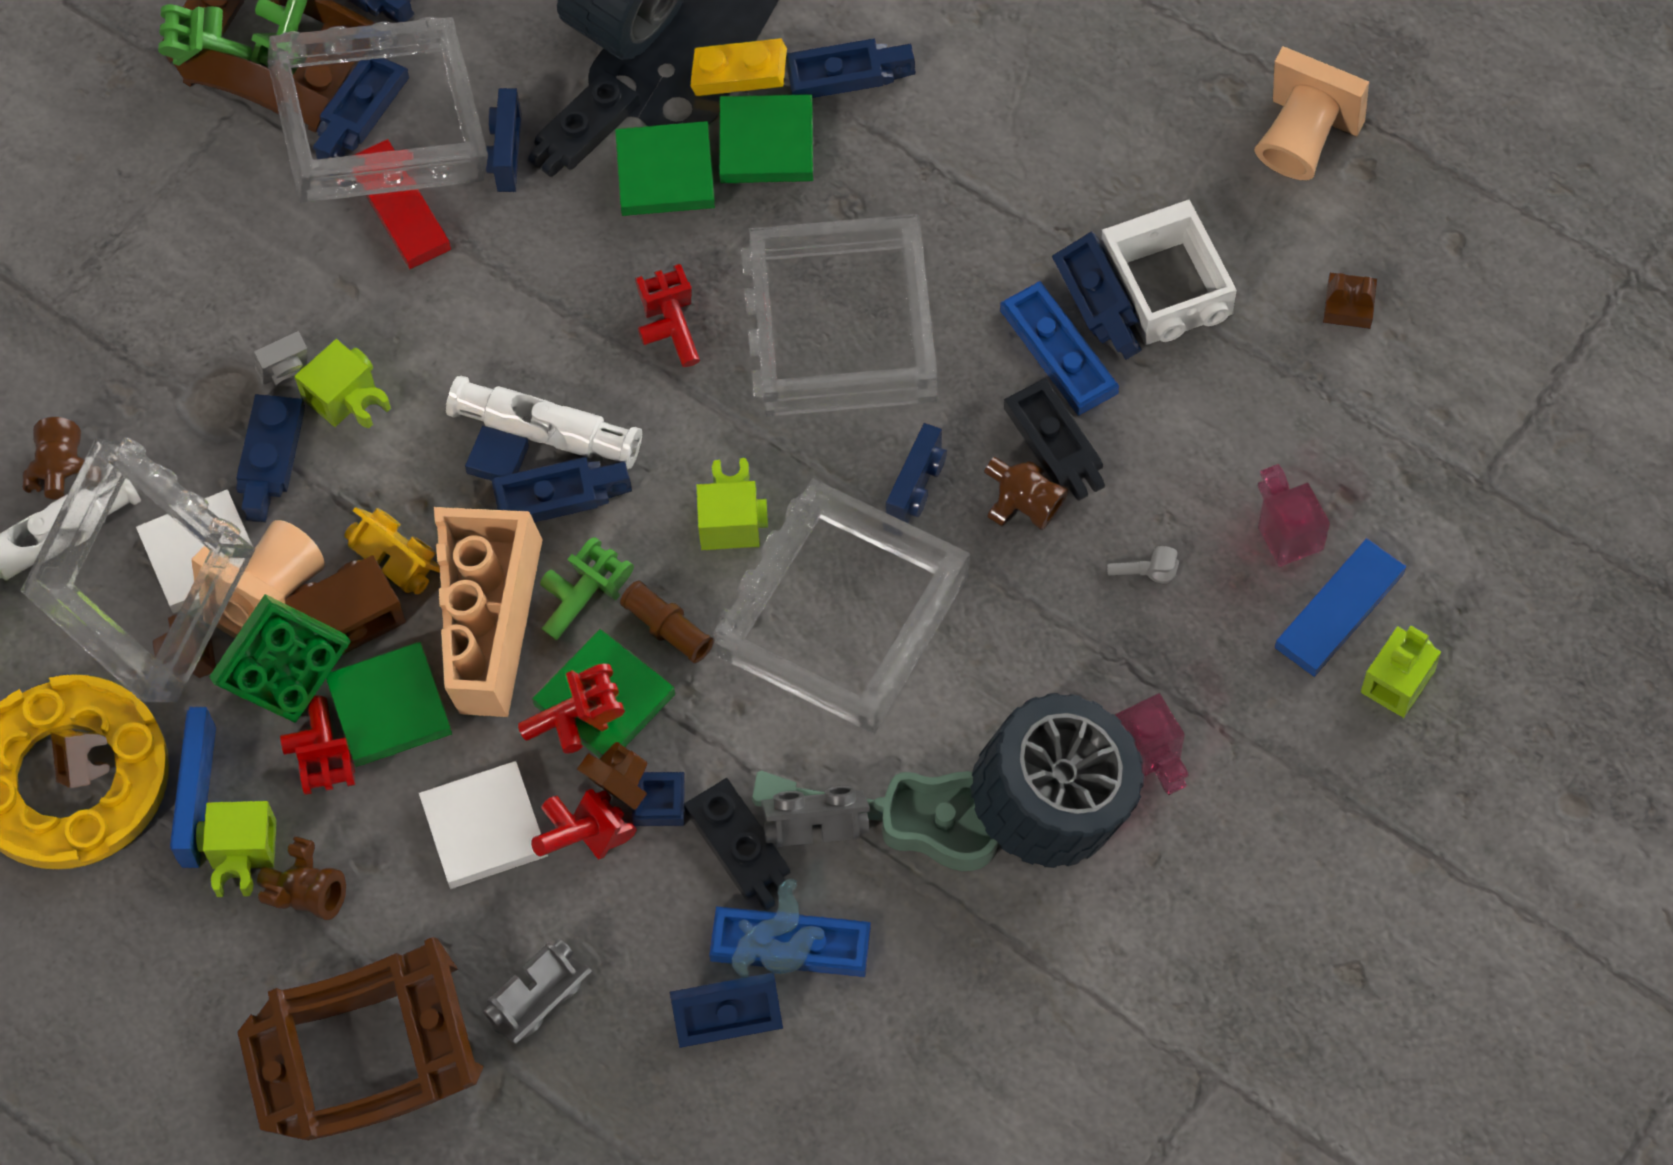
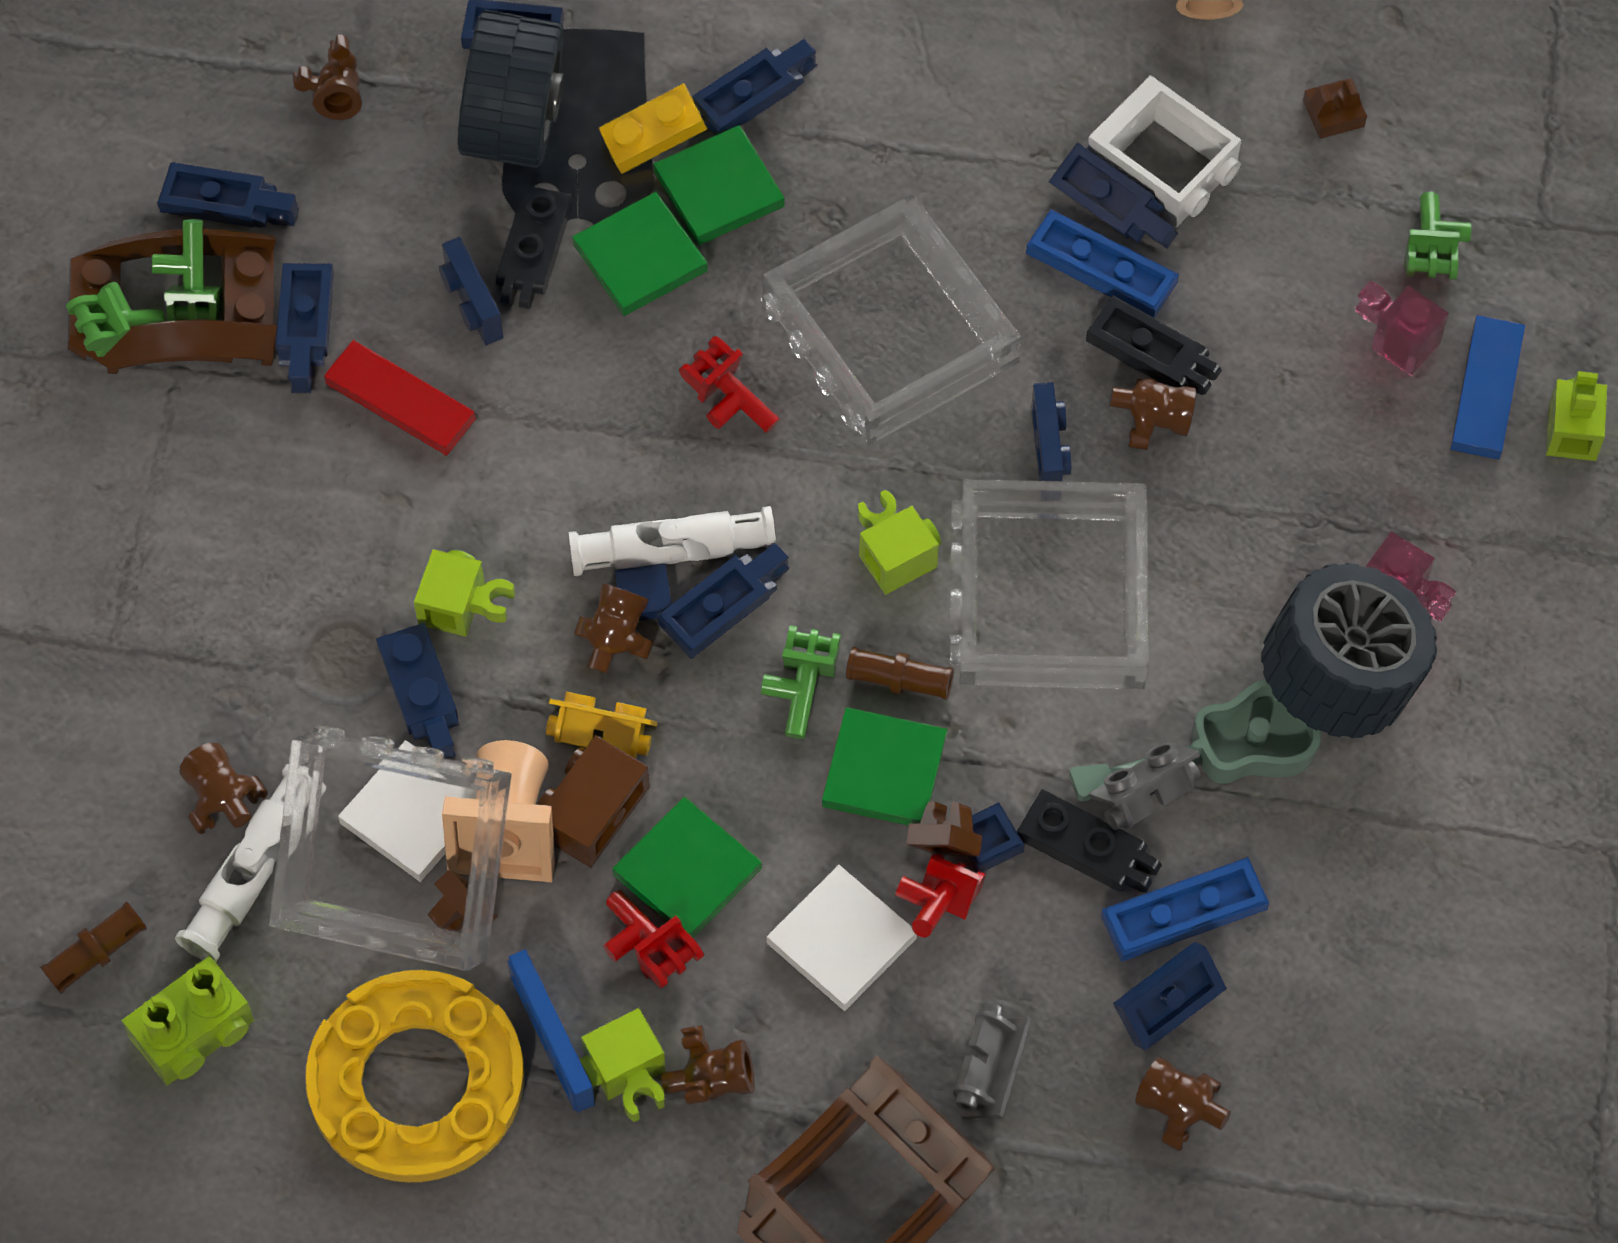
camera: 30 degrees left, 0 degrees up
reddish brown tile [51,729,110,788] -> none
green tile [209,594,351,723] -> none
light grey plate [254,331,307,386] -> none
clear window [268,17,488,203] -> none
light nougat wedge [434,507,543,717] -> none
red arm [518,664,625,754] -> none
clear light blue piece [732,879,824,978] -> none
light grey hand [1107,546,1179,584] -> none
none -> reddish brown piece [574,583,654,674]
none -> reddish brown piece [1135,1057,1231,1151]
none -> bright green arm [1404,192,1471,280]

